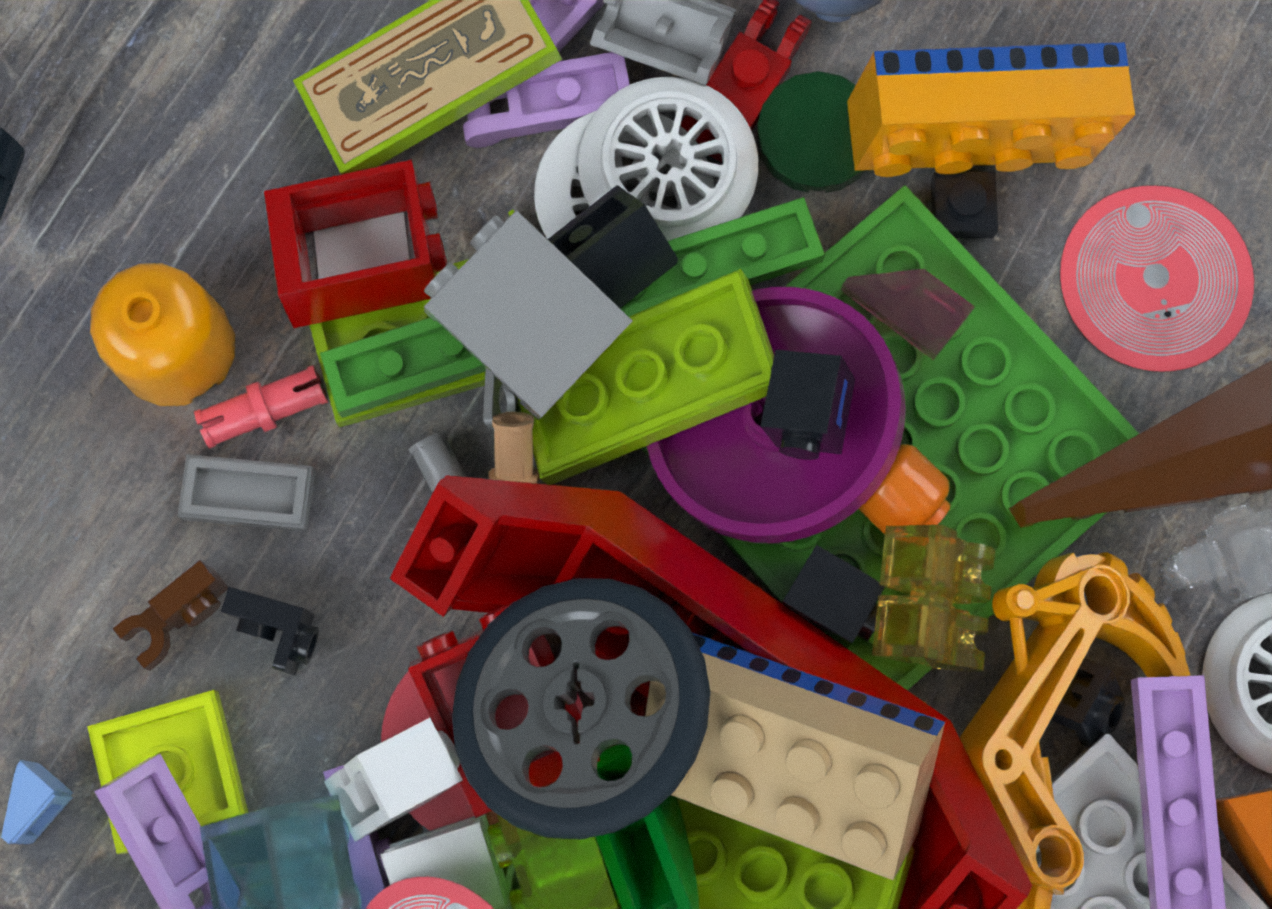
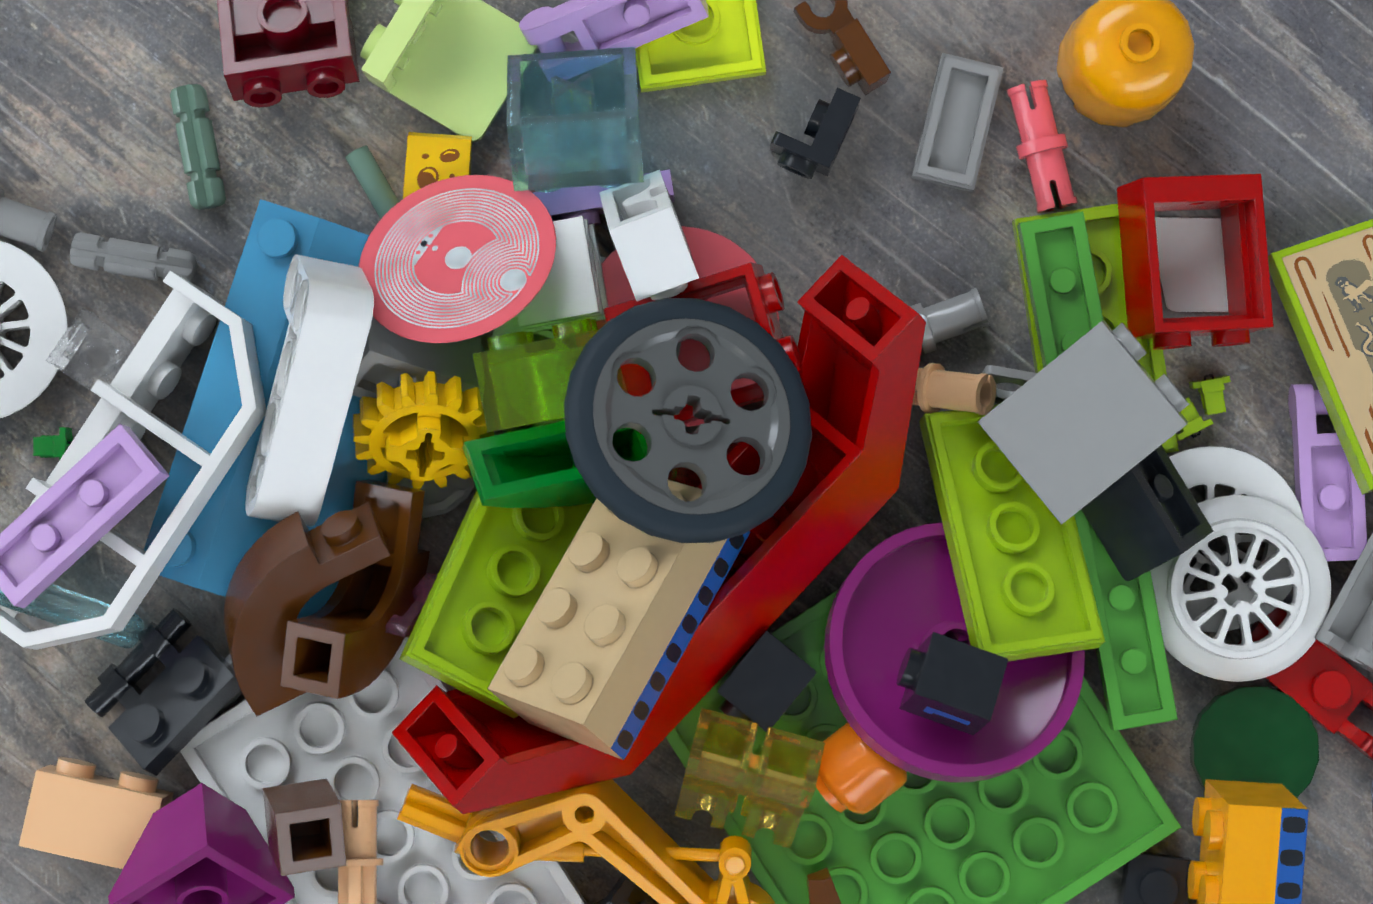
camera: 95 degrees right, 10 degrees up
clear pink tile [841,269,975,361] -> none
none -> lime piece [1189,374,1231,415]

